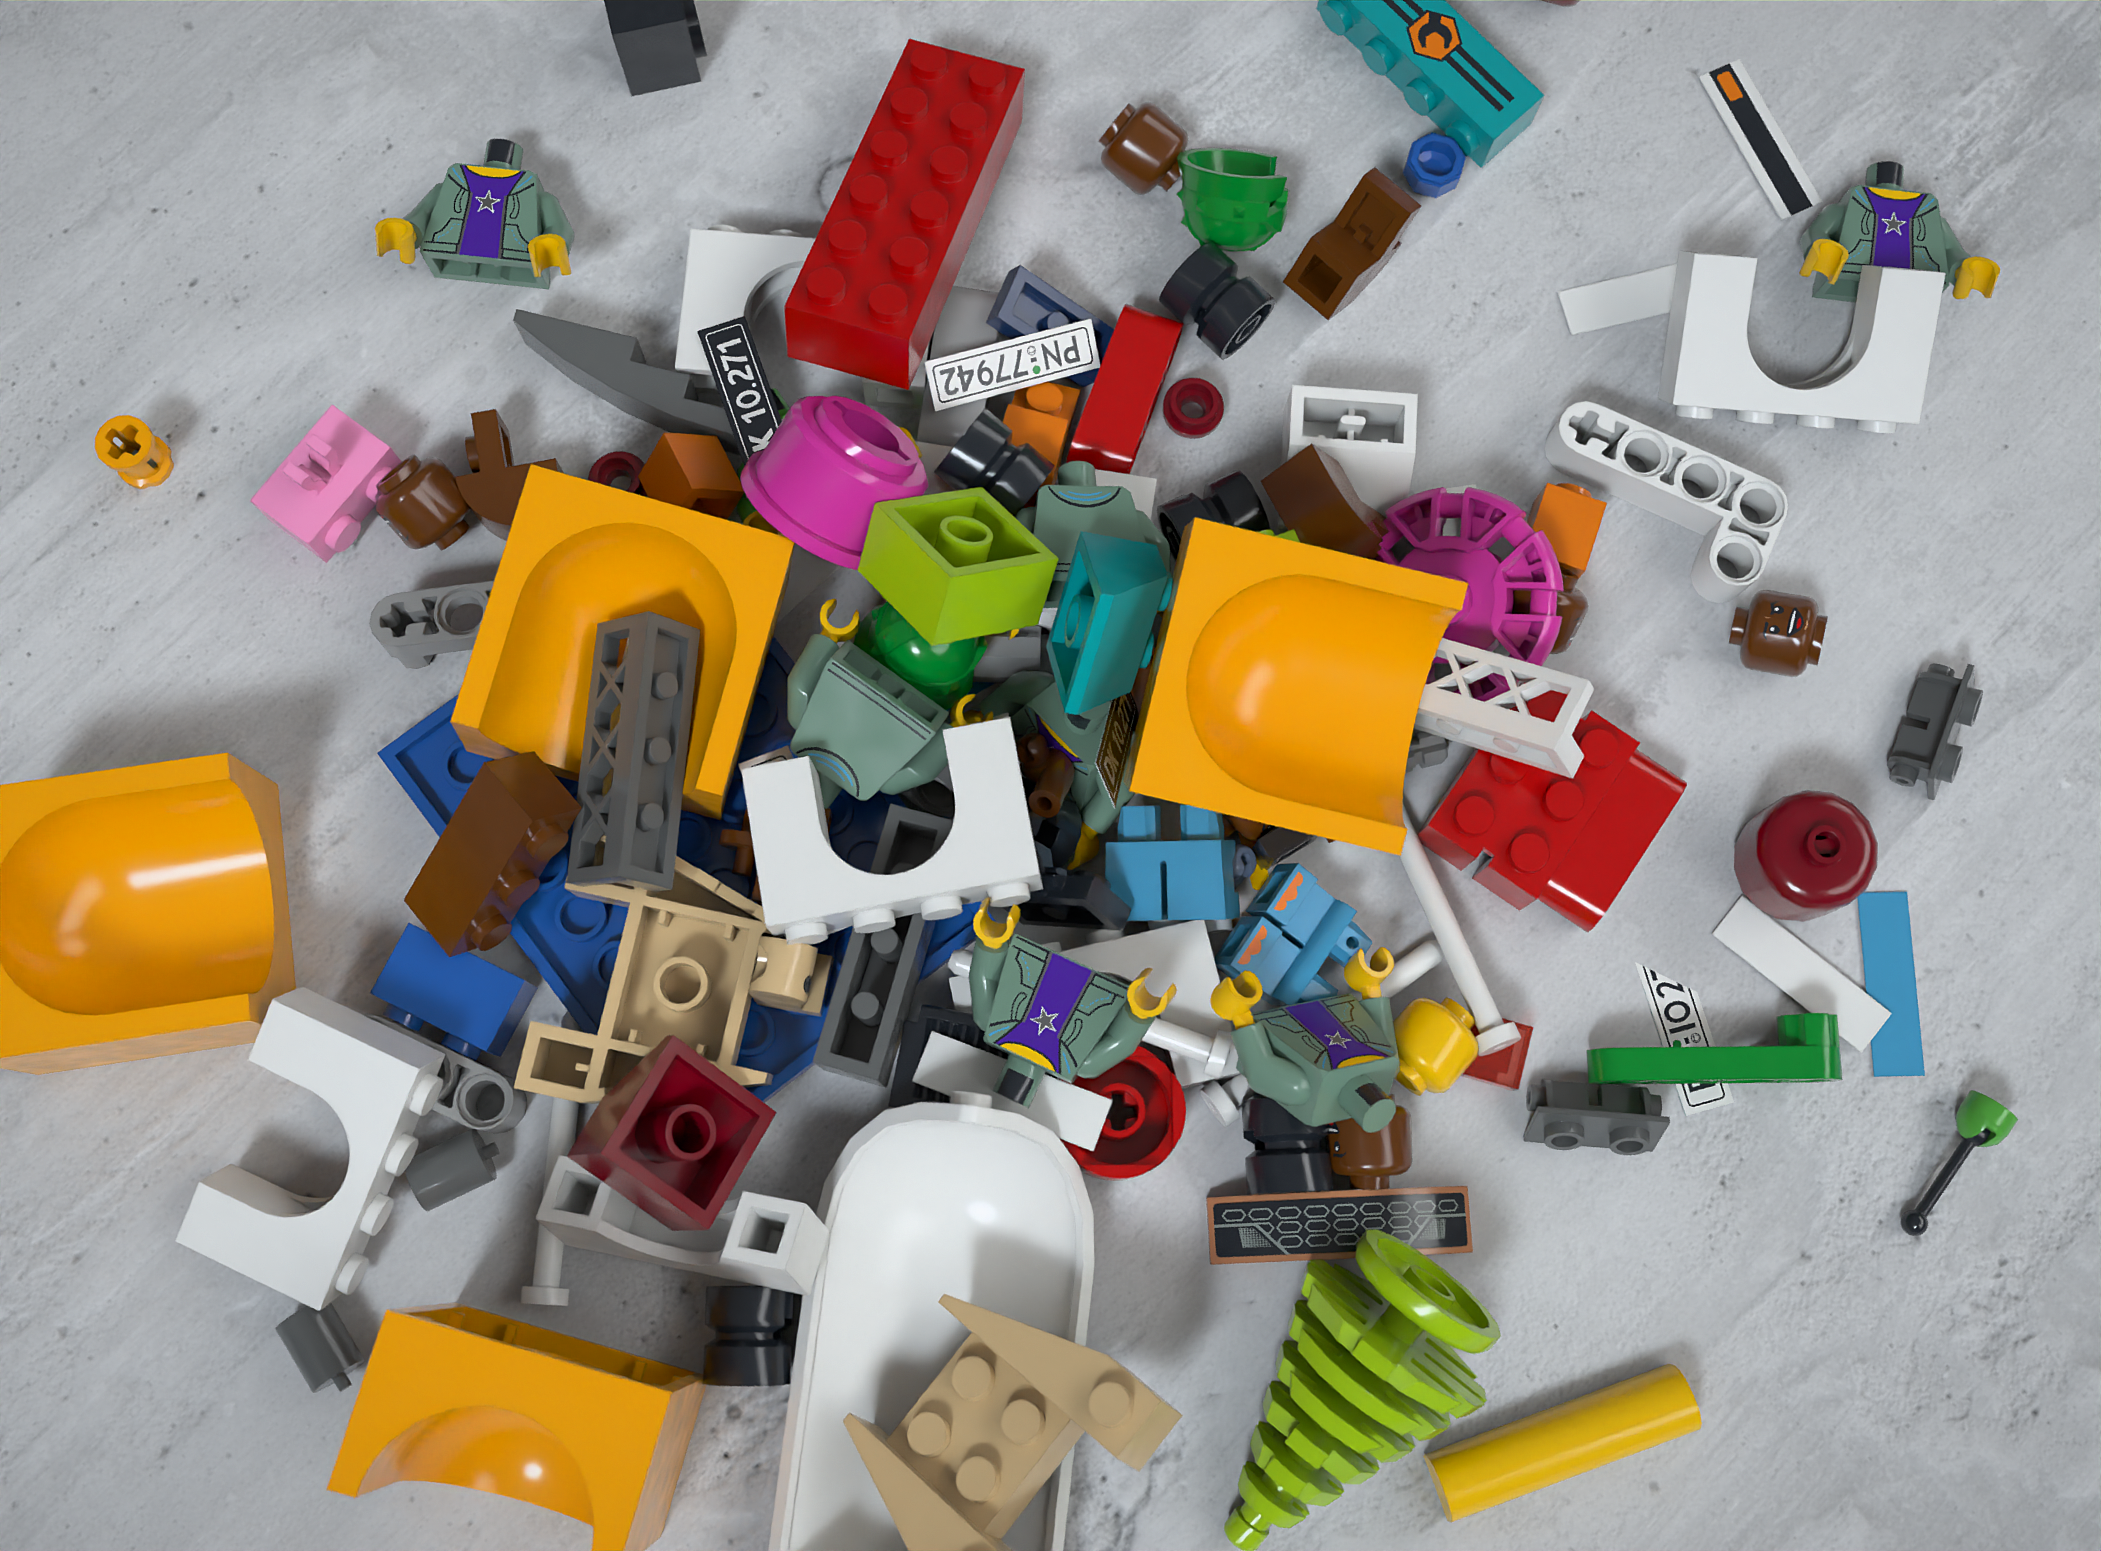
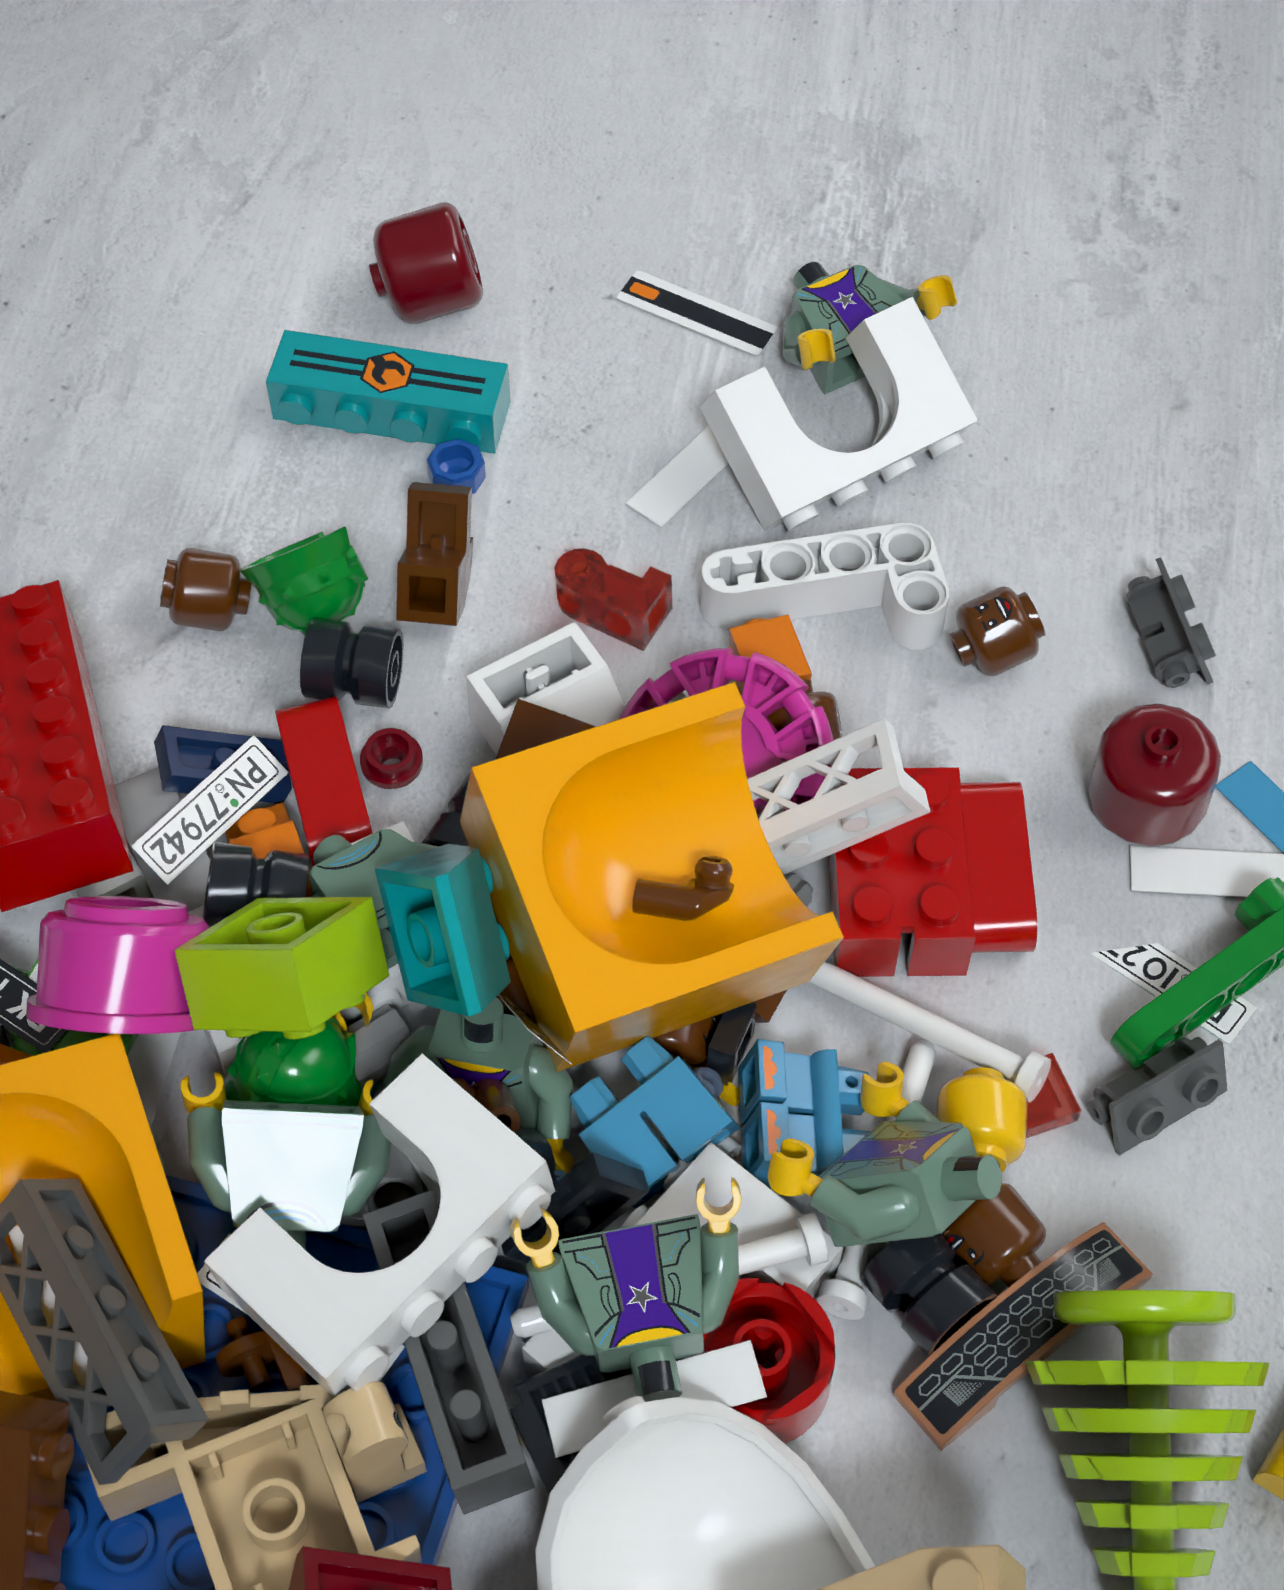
camera: 30 degrees left, 20 degrees down
none -> clear red leg [554,548,673,651]
none -> reddish brown arm [632,856,734,921]

